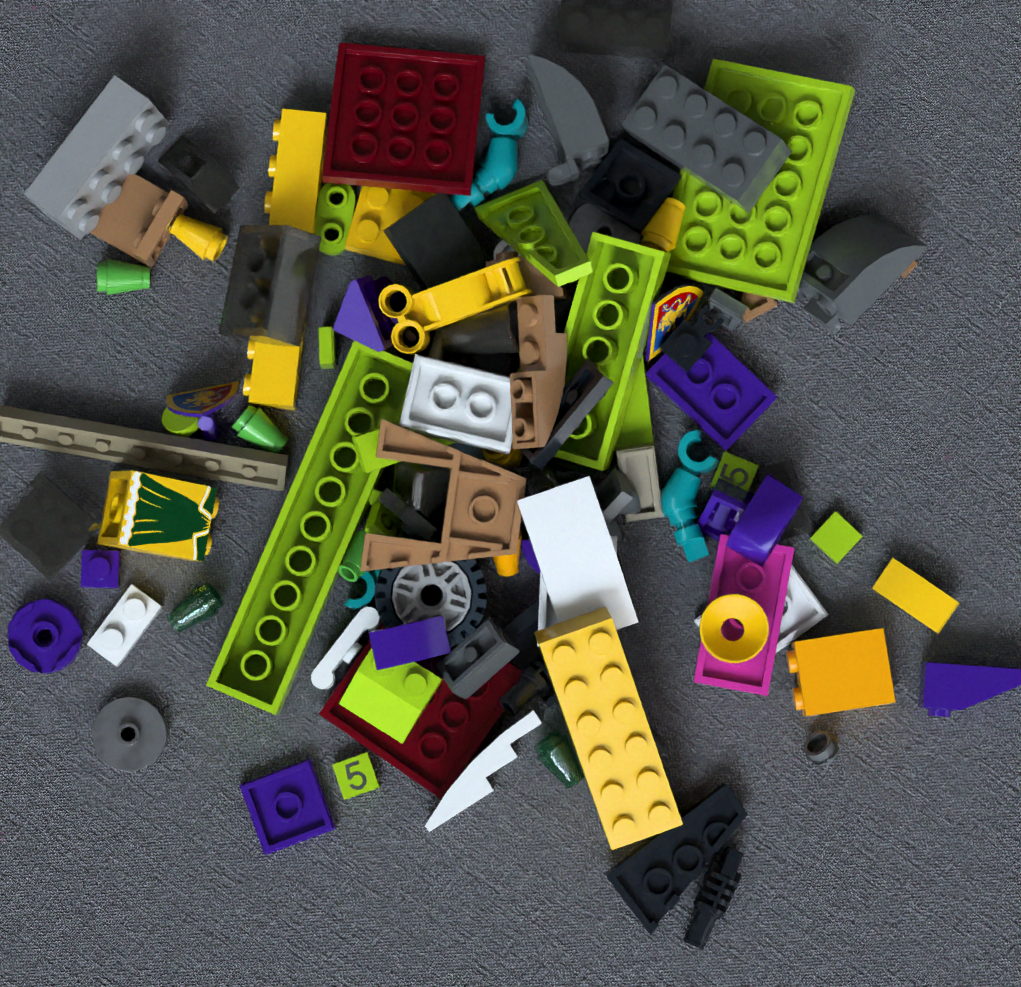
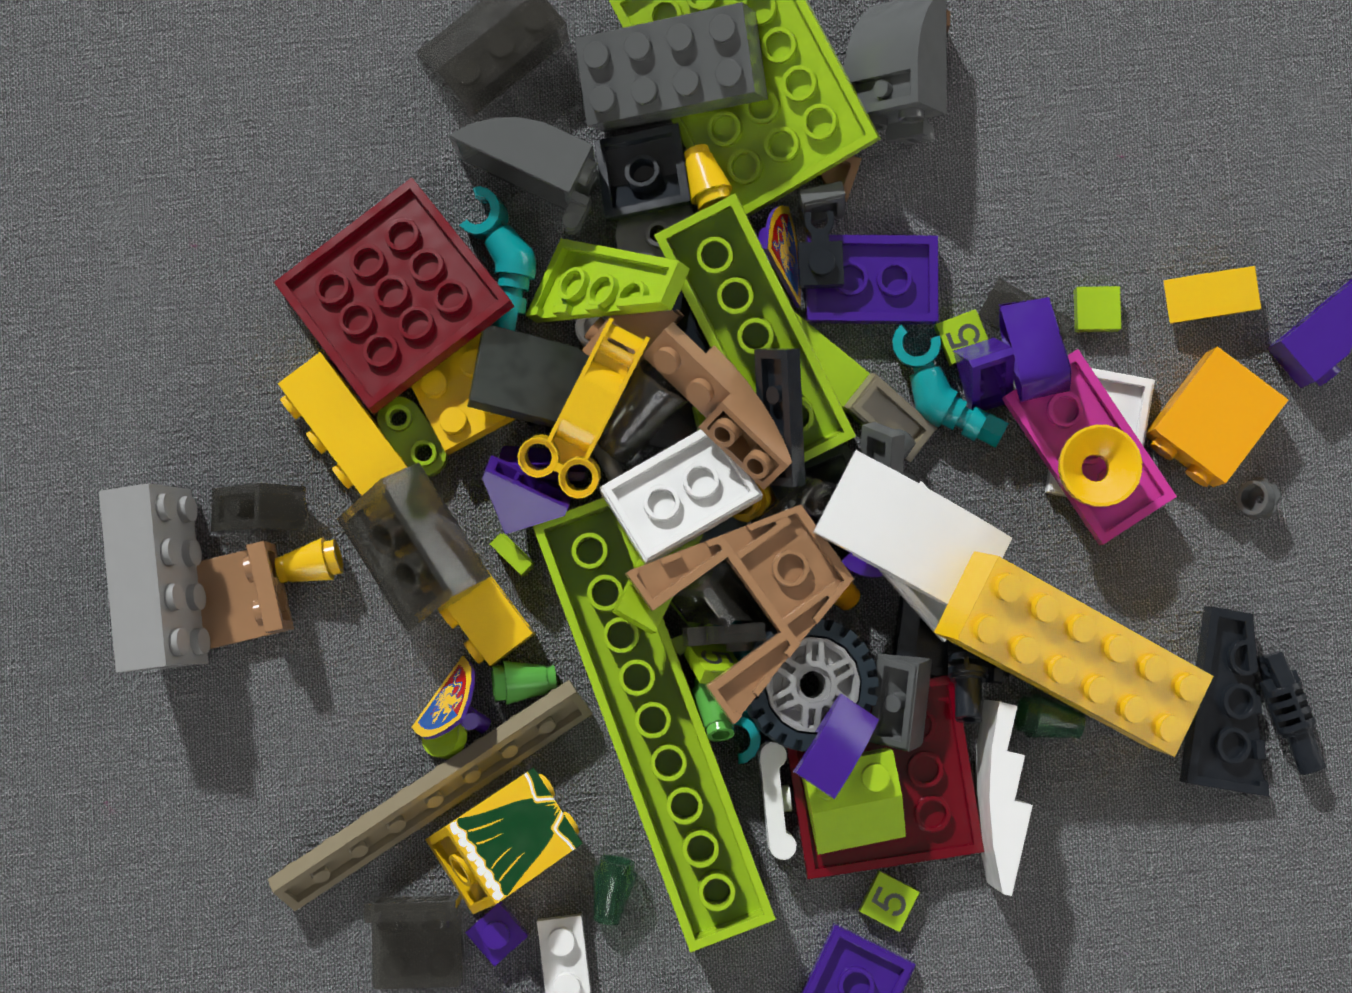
camera: 45 degrees left, 0 degrees up
bright green cone [97,259,150,295] -> none

